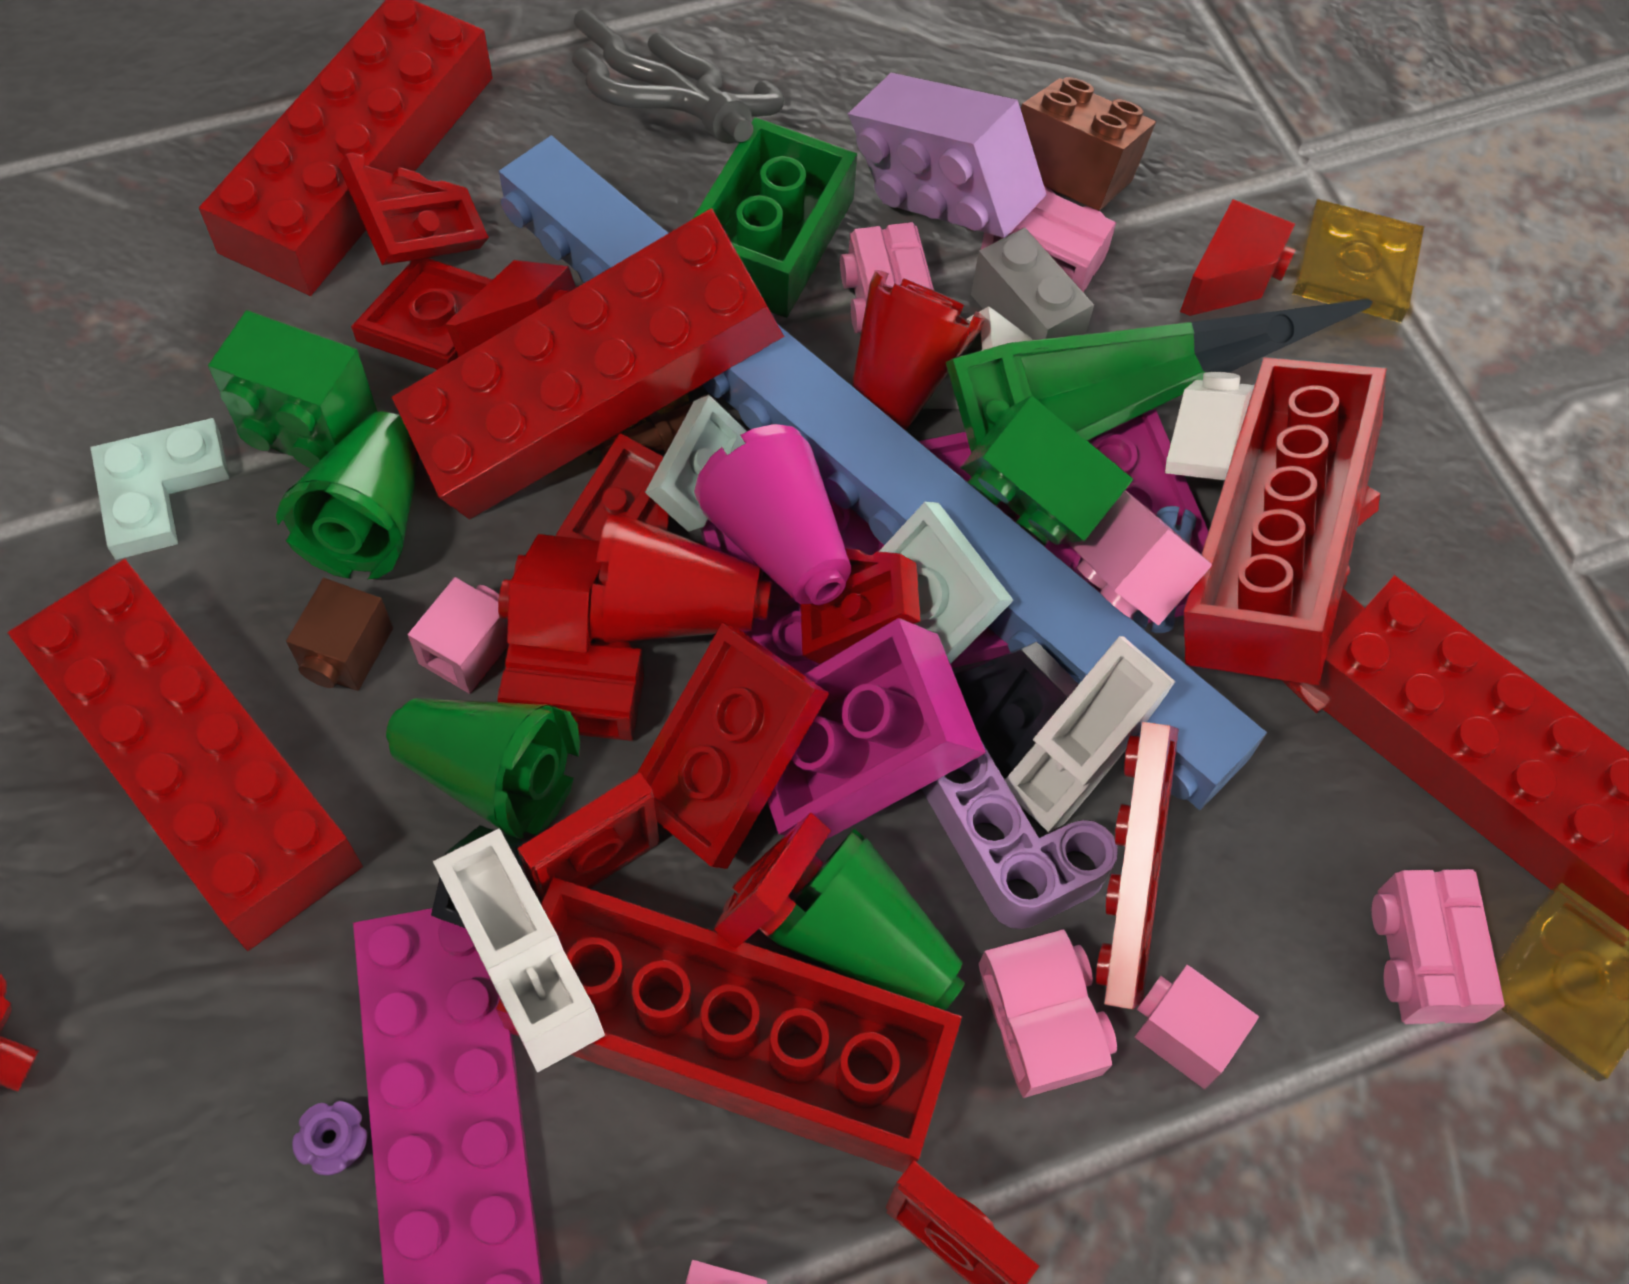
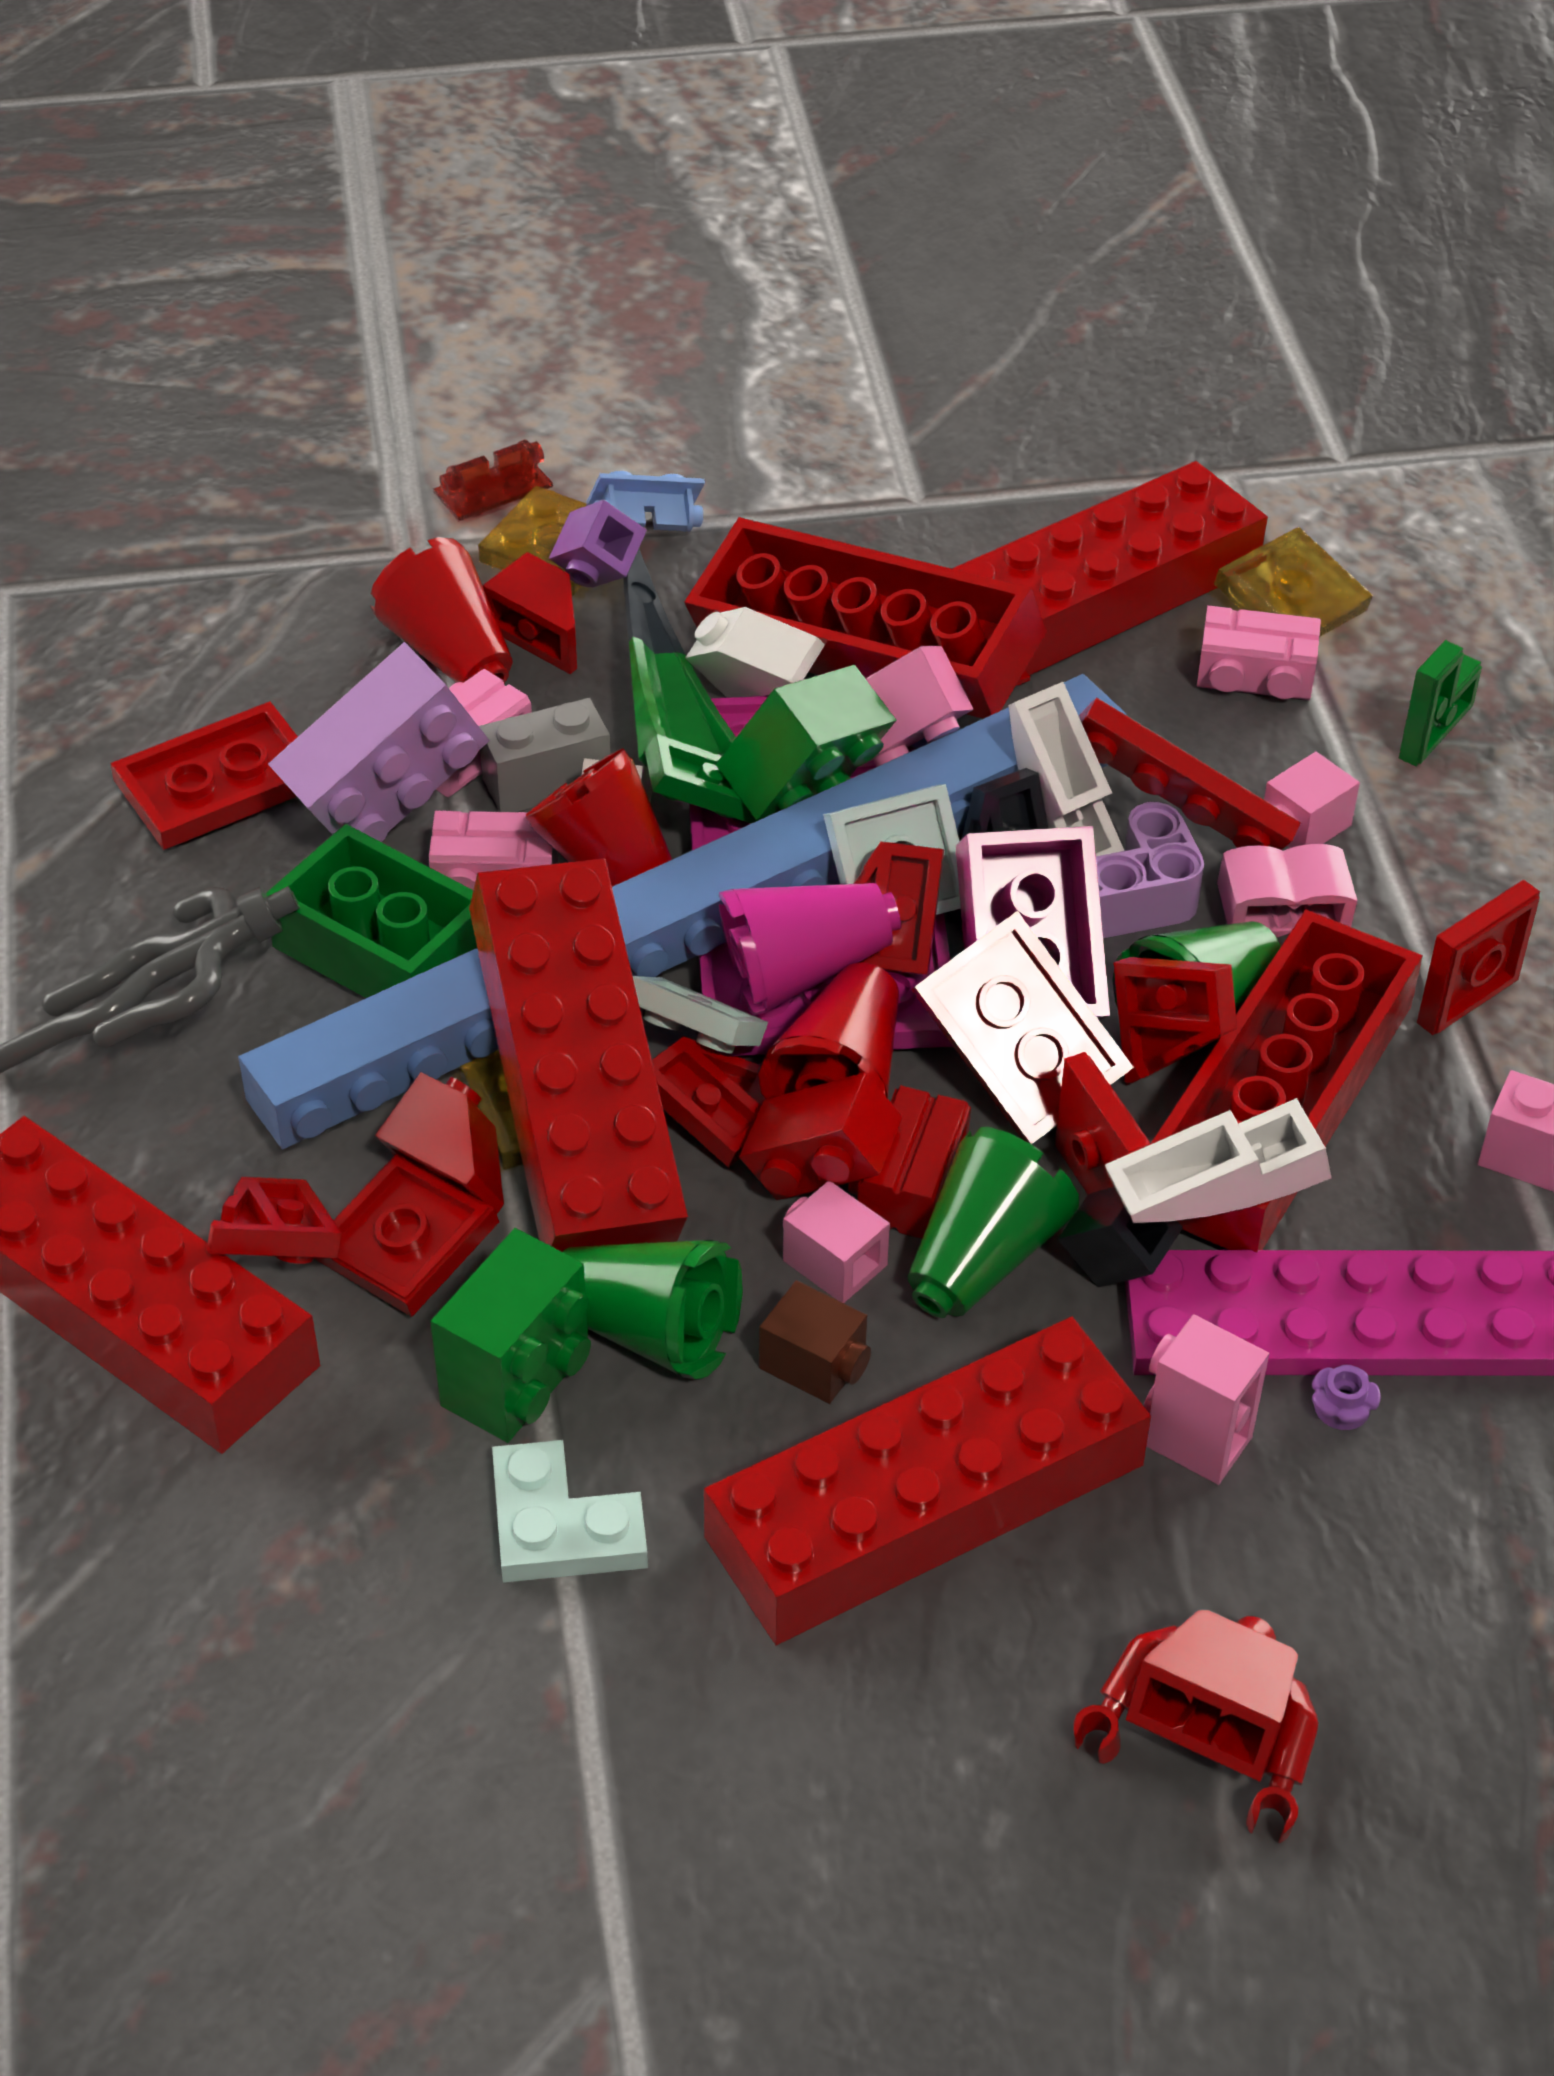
camera: 75 degrees left, 15 degrees down
copper brick [1021,77,1156,211] -> none
none -> red plate [110,701,298,850]
none -> red cone [370,537,513,684]
none -> clear red hinge [433,439,553,522]
none -> medium lavender brick [549,500,647,588]
none -> light blue hinge [586,471,705,532]
none -> bright pink brick [1143,1314,1269,1485]
none -> green tile [1399,640,1482,766]

